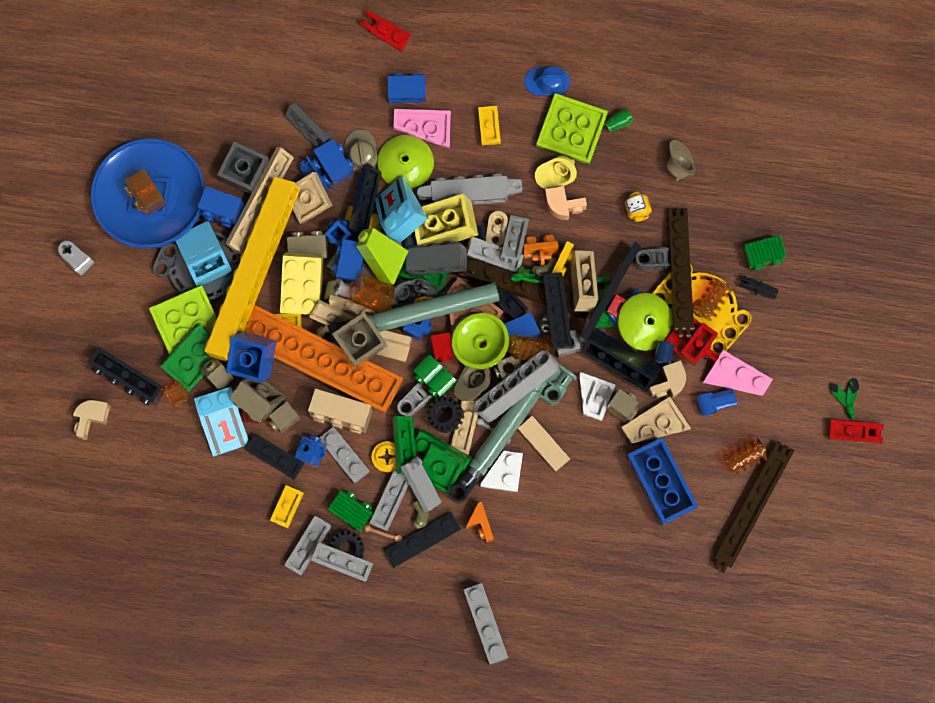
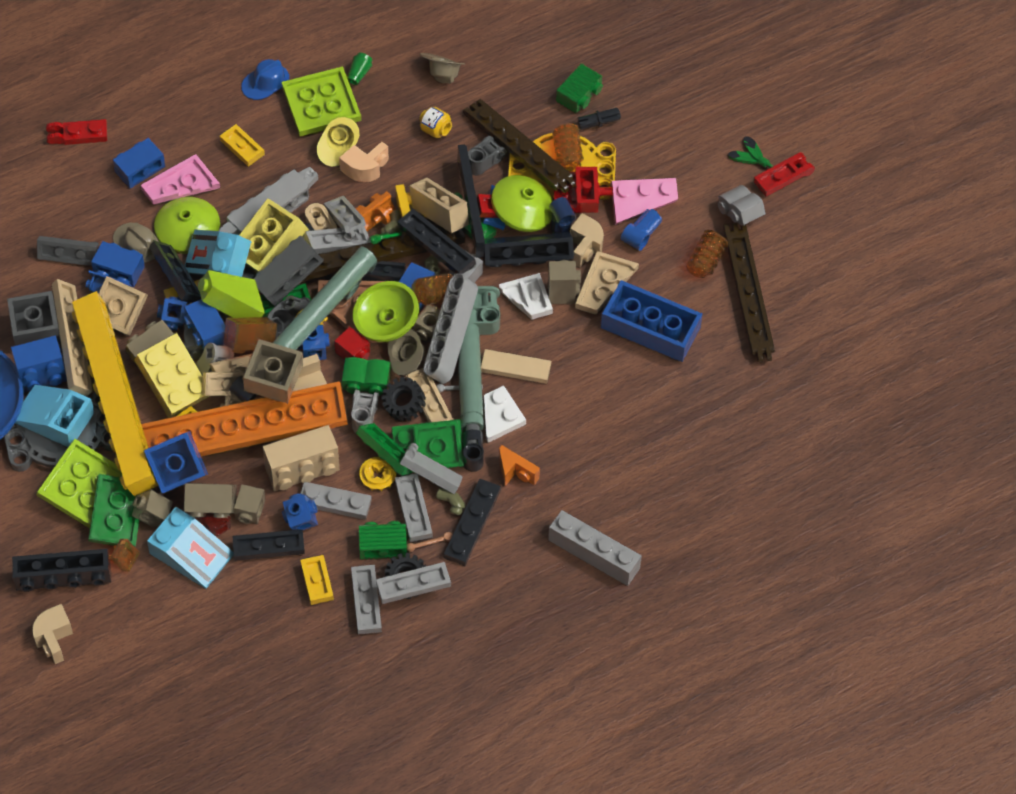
camera: 40 degrees left, 20 degrees down
none -> light grey brick [718,185,766,225]

